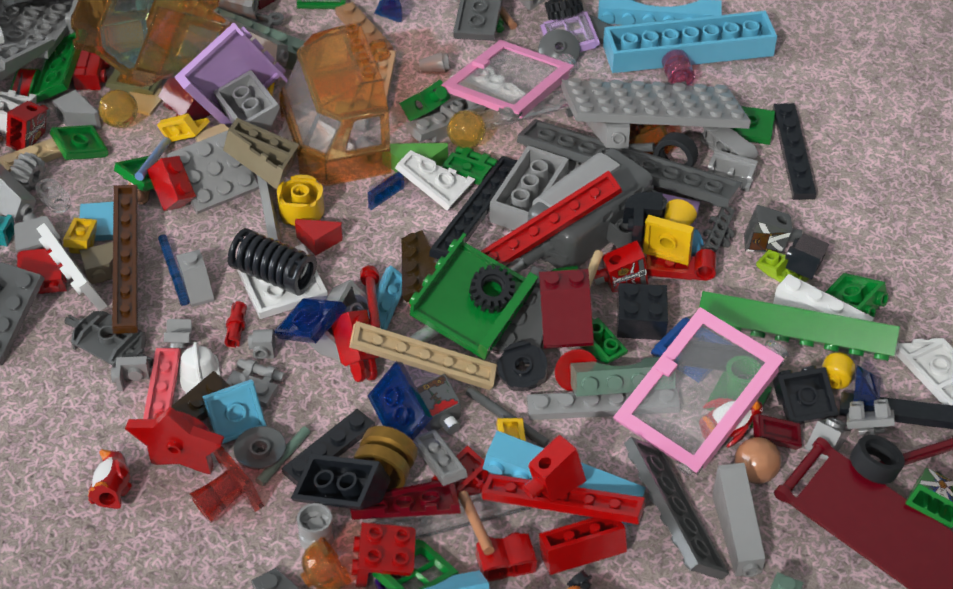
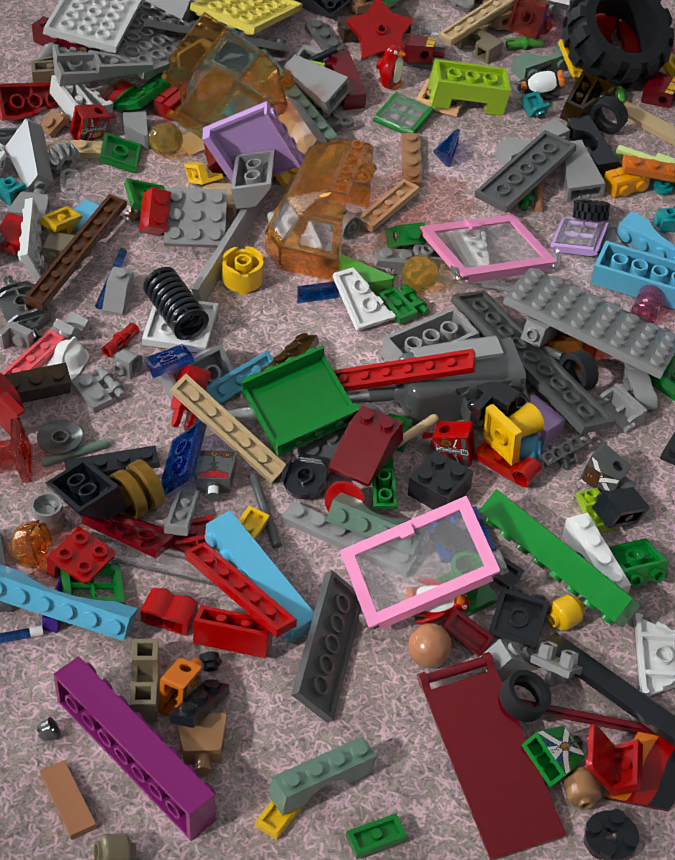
camera: 30 degrees right, 0 degrees up
medium blue bar [135,137,171,181] -> none
medium azure tile [202,379,267,444] -> none
dark tan wedge [223,118,299,189] -> none
red slope [295,219,343,256] -> none
red piece [360,265,381,328] -> none
light grey cone [419,52,450,72] -> none
black tile [429,156,518,259] -> none
nougat bar [458,491,494,555] -> none
black tyre [469,265,515,313] -> none
red torso [522,435,586,501] -> none
dark grey dish [538,29,580,69] -> none
light grey slope [712,463,765,577] -> none
clear blue slope [853,365,881,406] -> none

